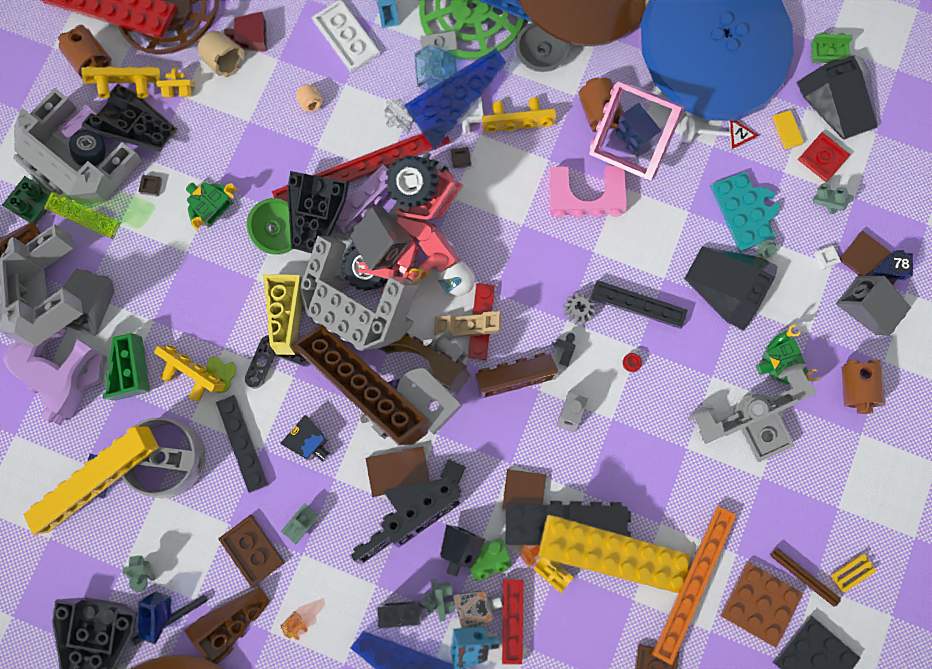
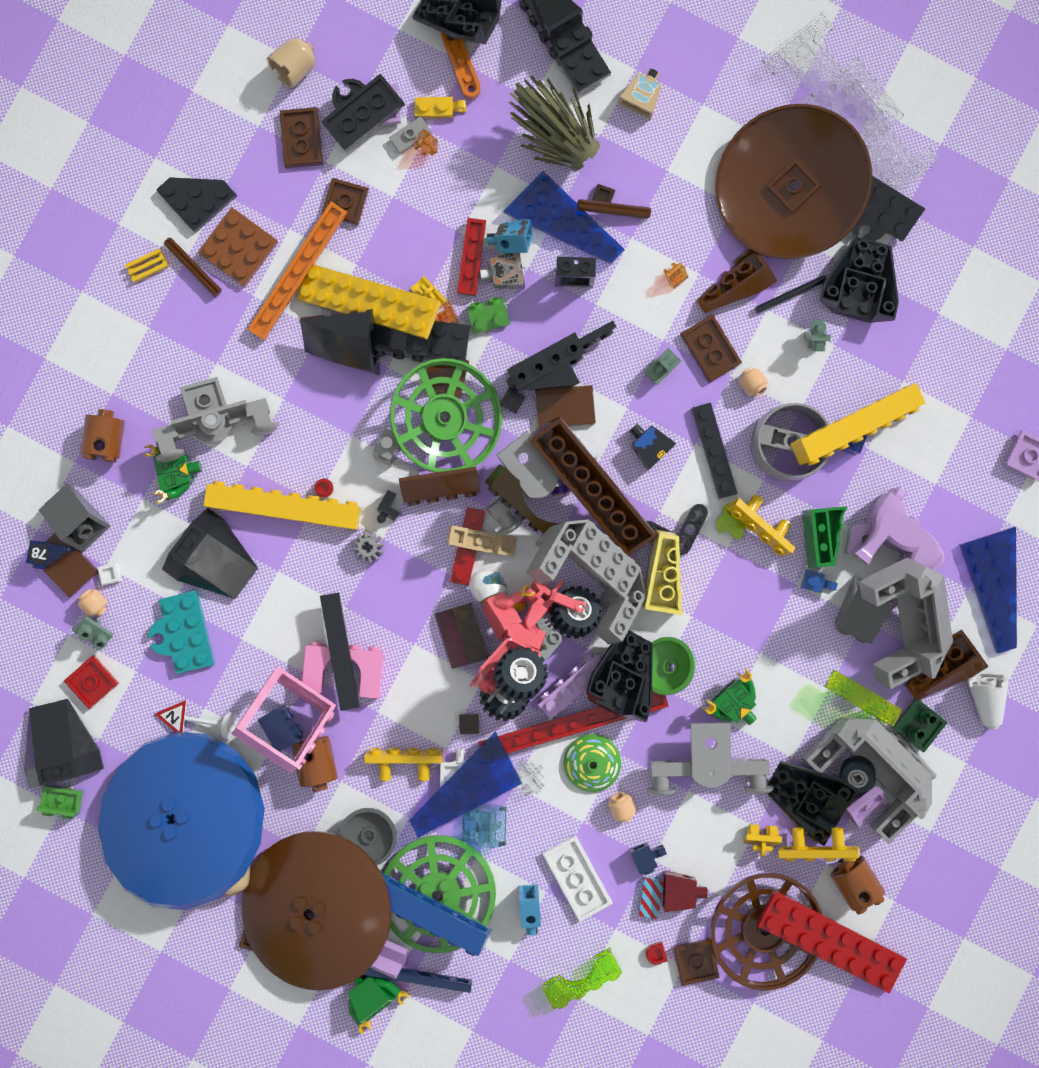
camera: 175 degrees left, 10 degrees up
dark brown tile [138,174,162,196] -> none
clear blue slope [138,591,171,644] -> none
tan cylinder [197,31,244,77] -> none
dark grey slope [350,206,413,271] -> none
light grey plate [420,31,458,55] -> none
sand green hips [420,578,455,622] -> none
black torso [440,524,485,576] -> none
black plate [591,280,688,329] -> none
sand green plate [757,239,777,258] -> none
yellow tile [772,110,804,150] -> none
none -> light nougat head [77,589,107,617]
none -> yellow brick [203,481,362,530]
none -> black wedge [300,309,380,375]
none -> black tile [320,592,360,711]
none -> bright green dish [390,358,502,473]
none -> dark brown slope [435,603,488,669]
none -> bright green dish [563,734,621,792]
none -> dark blue brick [629,842,667,875]
none -> tile [638,876,664,919]
none -> light grey piece [647,722,773,796]
none -> light nougat head [739,368,768,397]
none -> blue plate [801,569,838,593]

